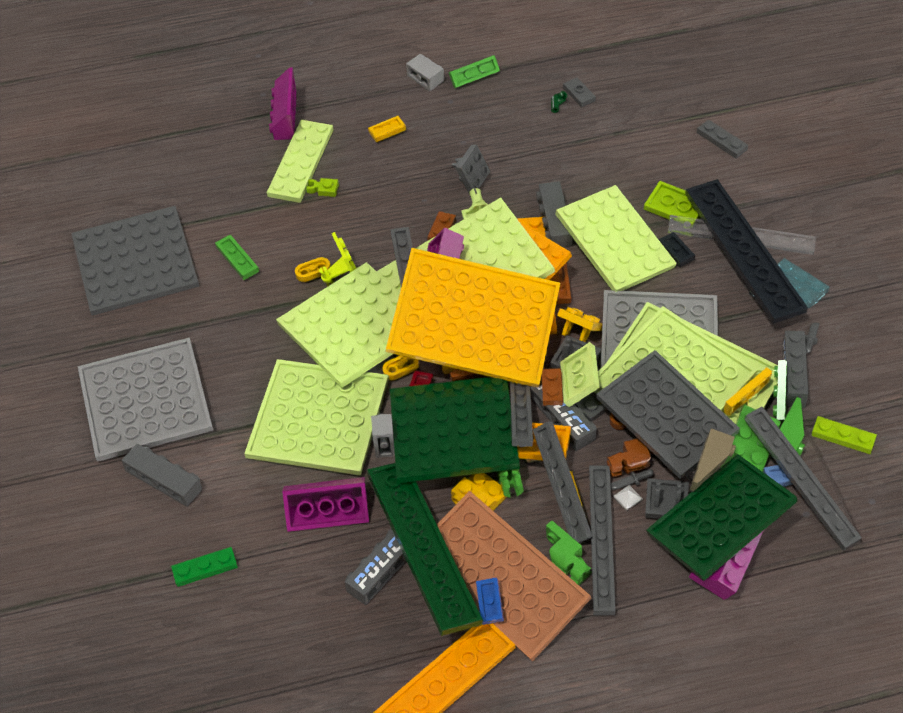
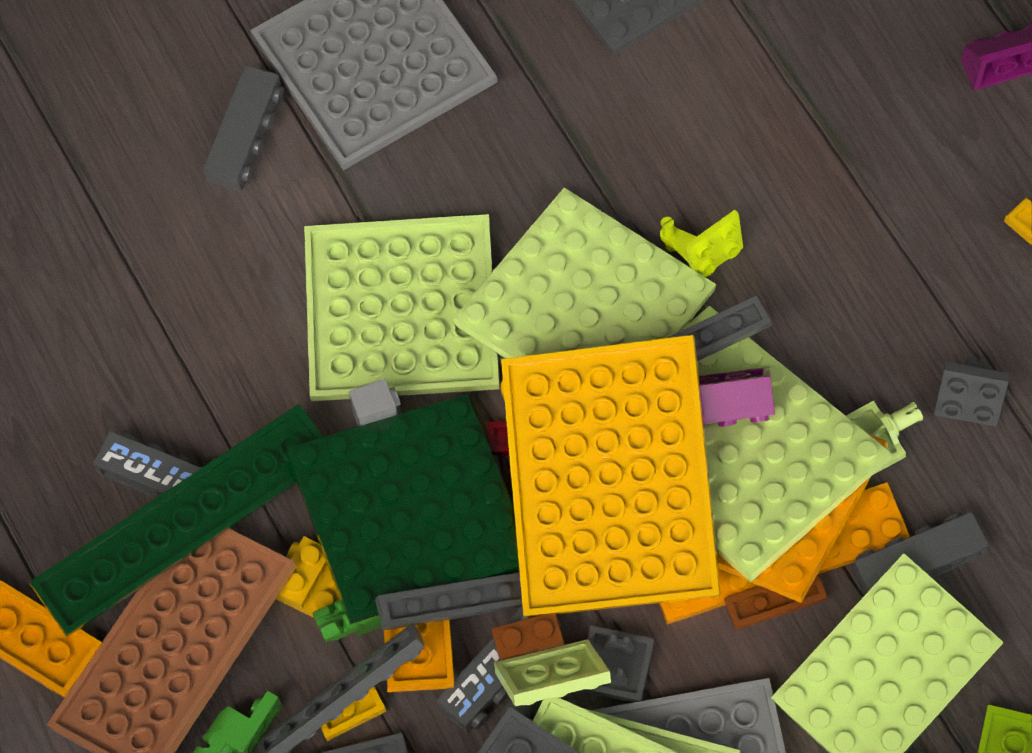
camera: 75 degrees right, 15 degrees up
green plate [171,547,238,587] -> none
bright green plate [215,235,259,280] -> none
yellowish green plate [267,120,333,203] -> none
magenta slope [282,477,369,532] -> none
yellow plate [295,257,331,282] -> none
lime plate [306,178,339,197] -> none
dark orange plate [427,211,456,240] -> none
blue plate [476,577,504,625] -> none
yellow plate [557,307,603,342] -> none

